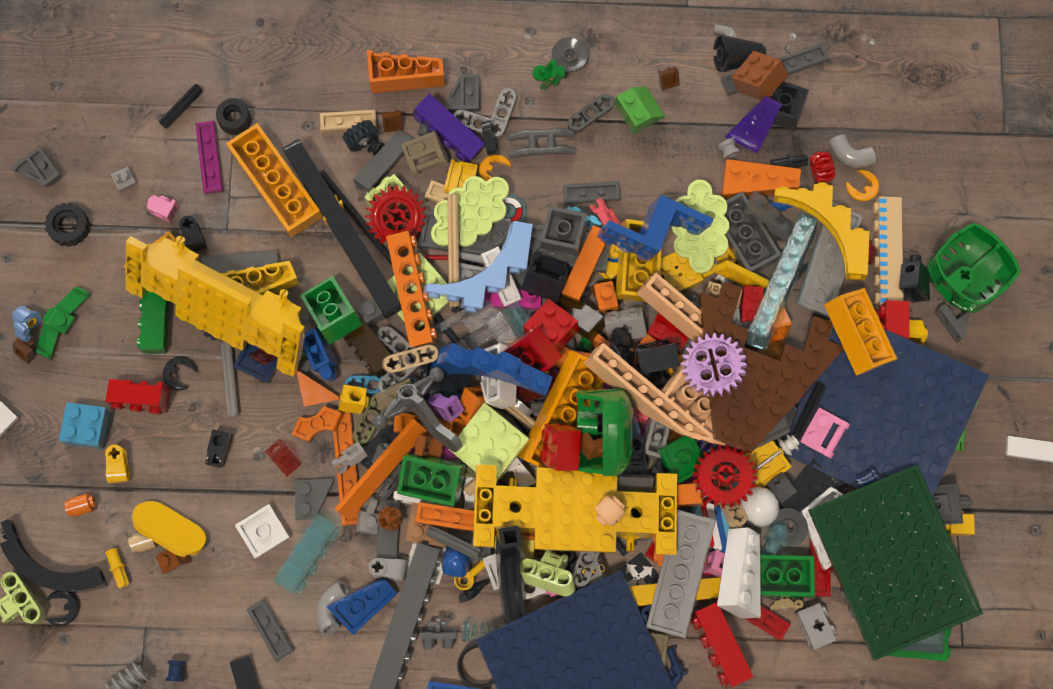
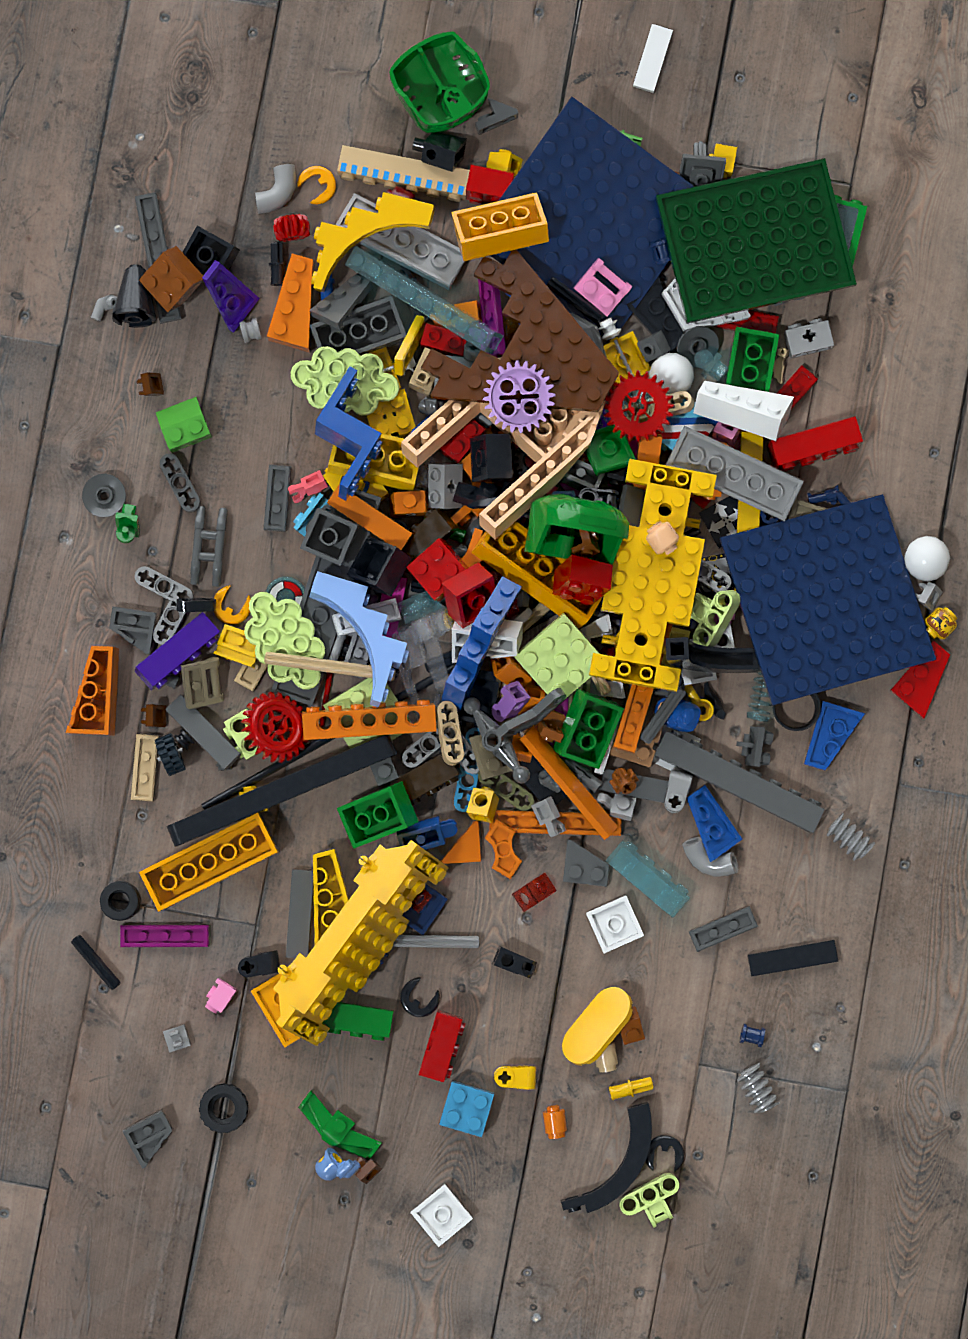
camera: 75 degrees left, 10 degrees up
none -> magenta tile [478,279,506,358]

